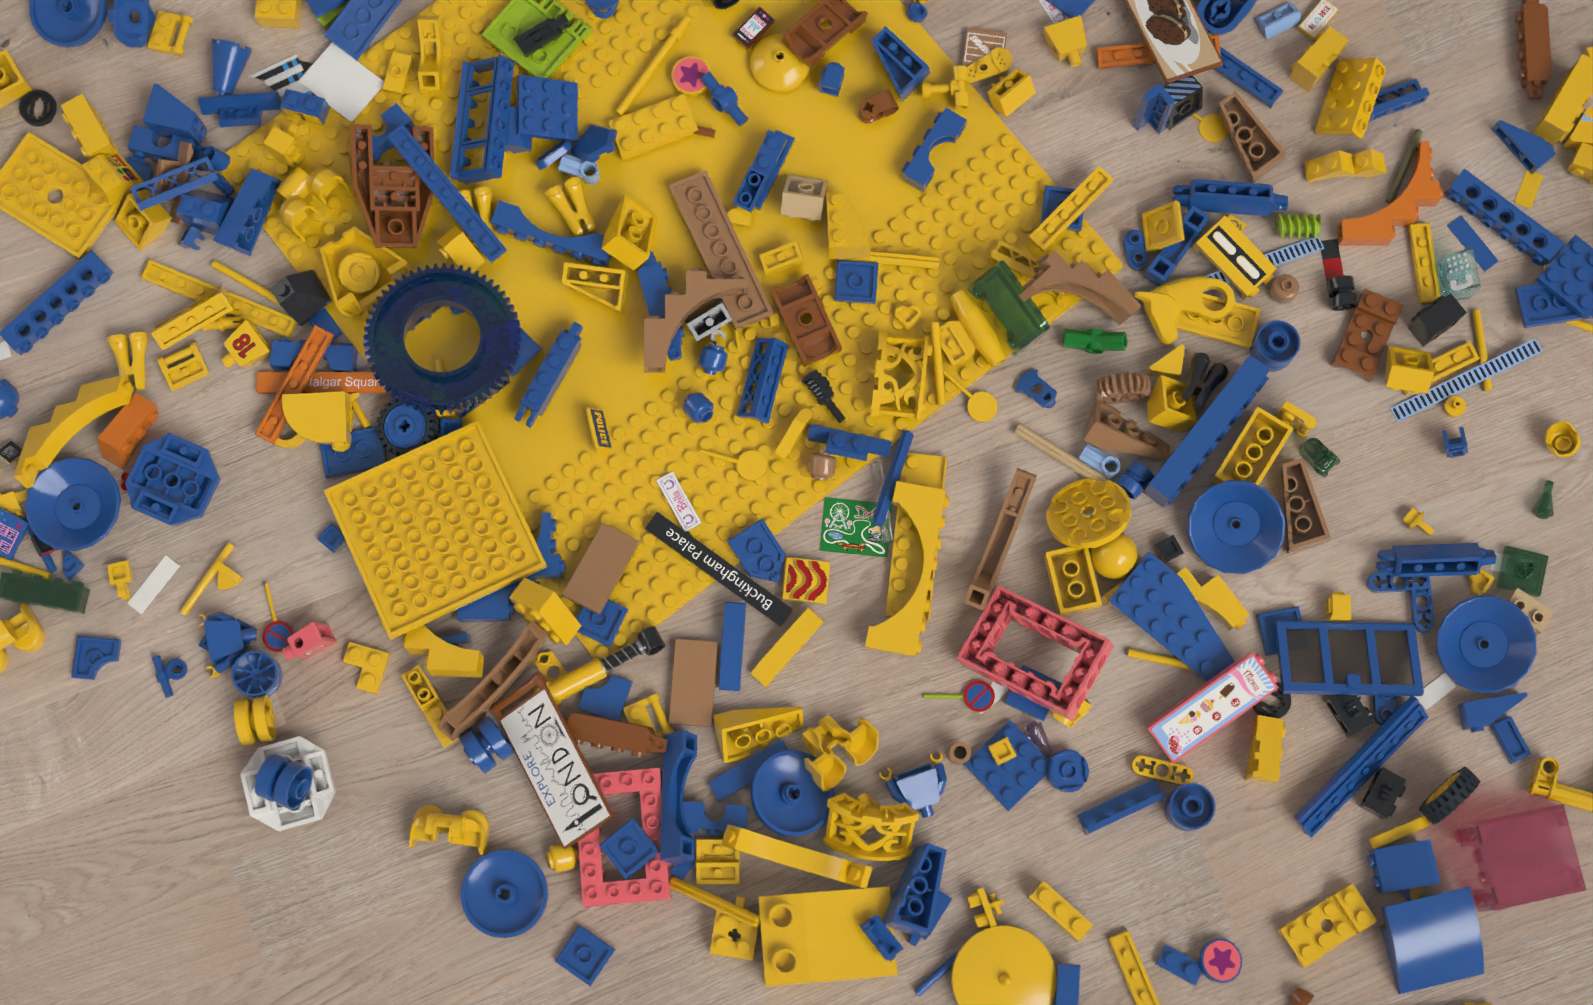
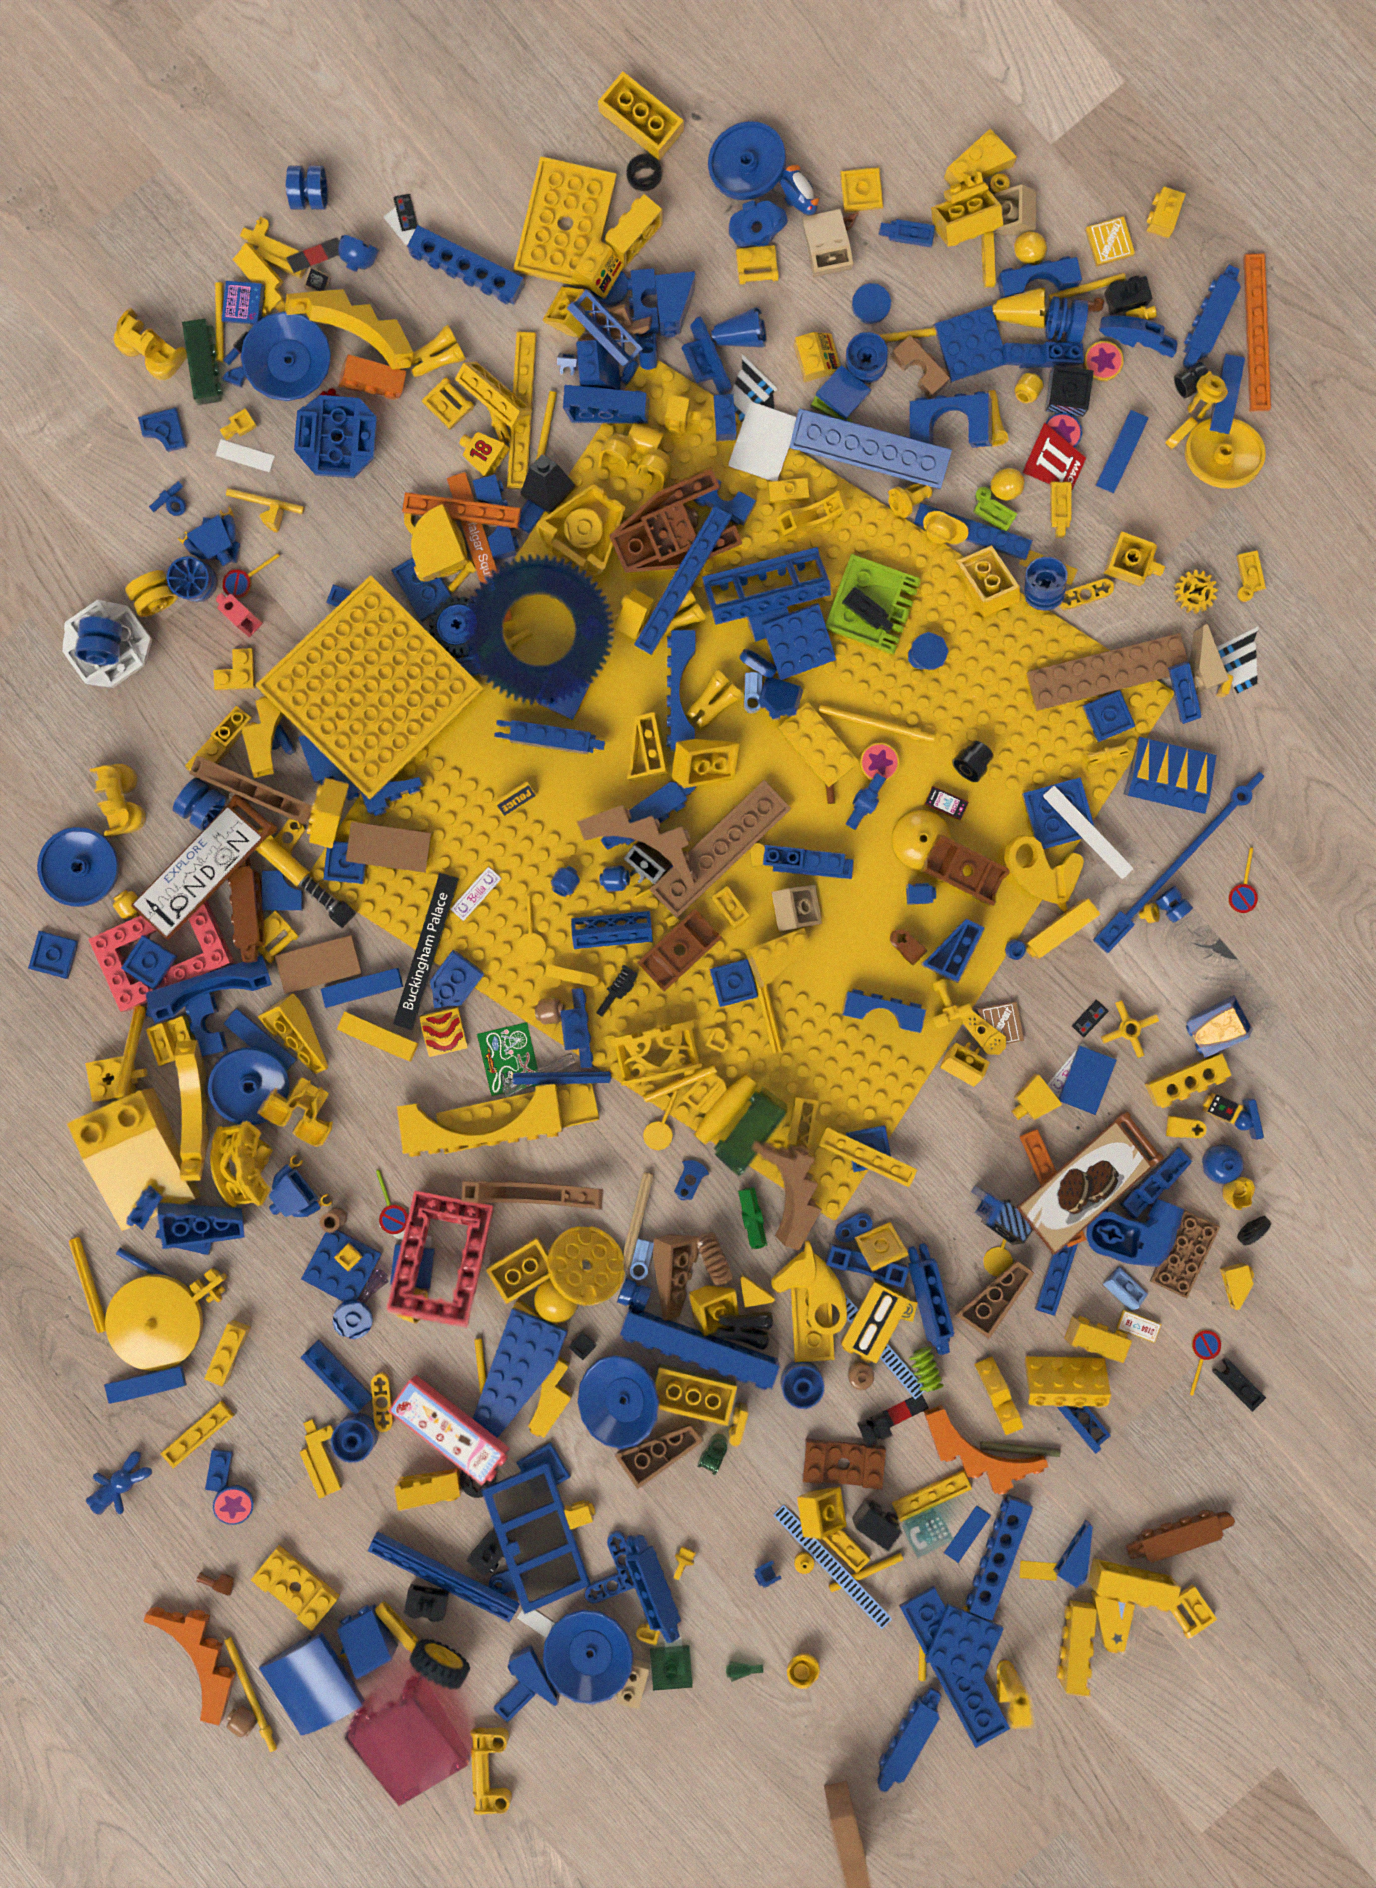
camera: 65 degrees right, 10 degrees up
none -> yellow piece [299,1419,342,1499]

